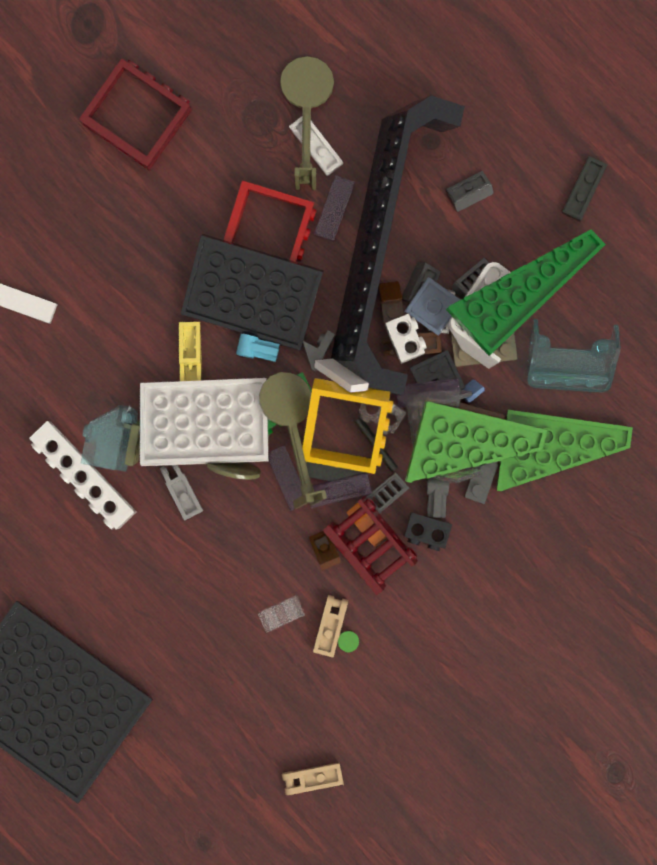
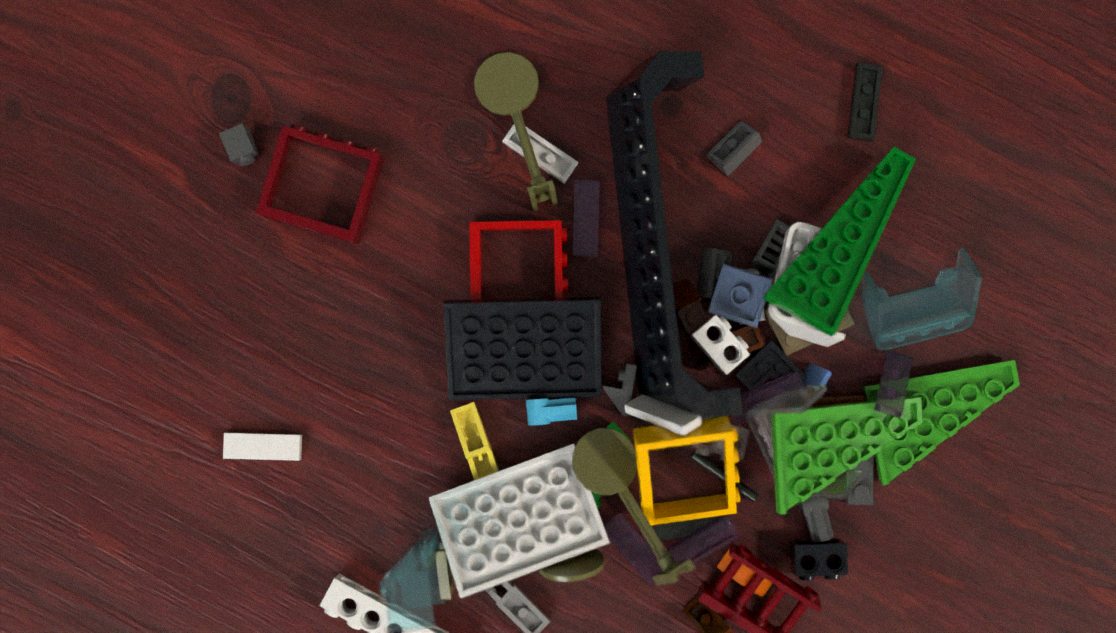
camera: 20 degrees left, 0 degrees up
dark grey slope [366,472,409,514] -> none
none -> dark grey brick [219,124,261,166]
none -> tile [874,350,913,418]

